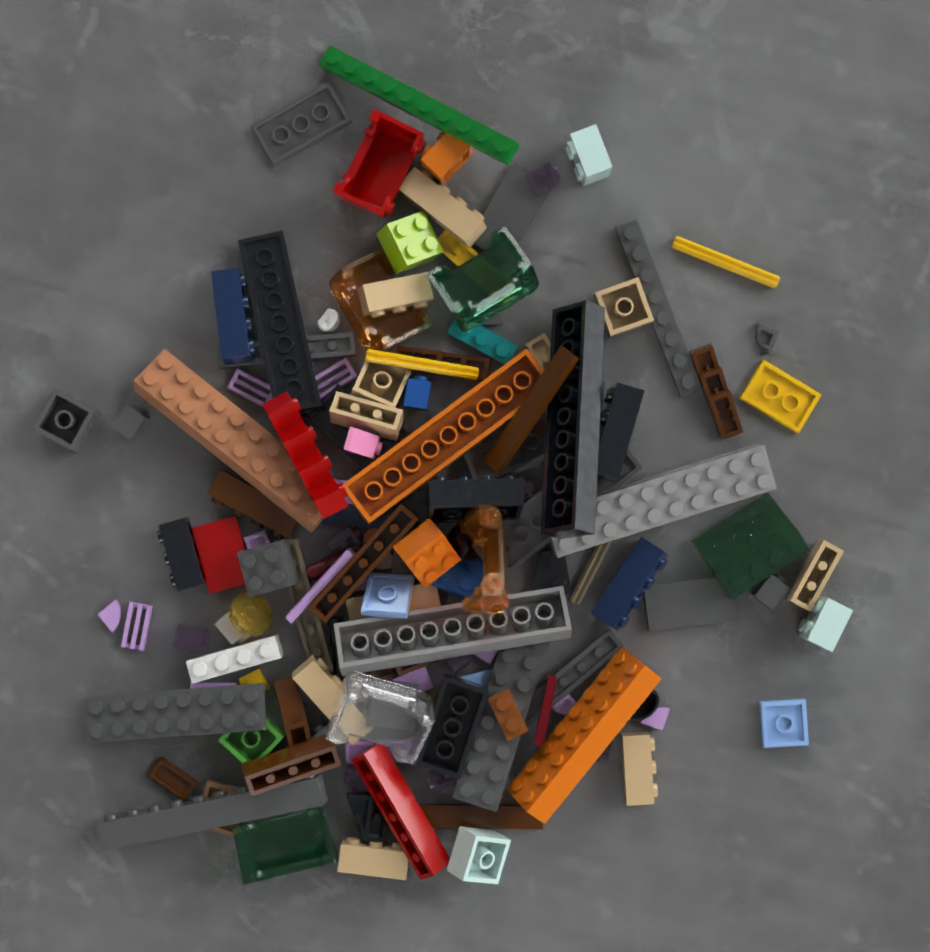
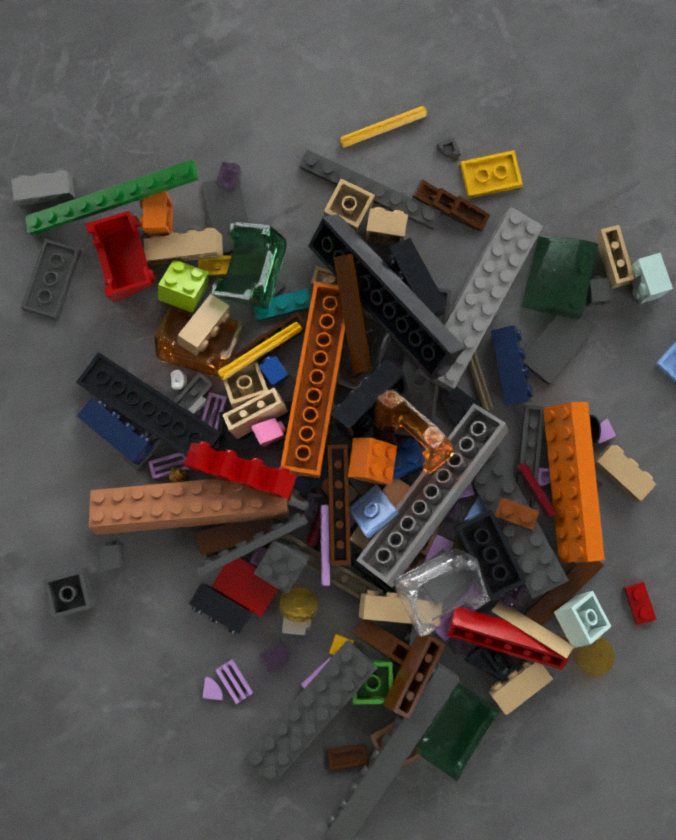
camera: 45 degrees left, 5 degrees down
white brick [186,634,284,684] -> none
light aqua brick [565,124,613,186] -> none
none -> light grey brick [11,170,75,207]
none -> pearl gold plate [169,466,187,483]
none -> light grey tile [188,396,207,417]
none -> dark grey plate [197,513,308,577]
none -> light grey tile [288,488,309,511]
none -> tan brick [365,207,408,246]
none -> tan sticker [491,600,575,658]
none -> clear yellow tile [575,637,615,676]
none -> red plate [623,581,657,626]

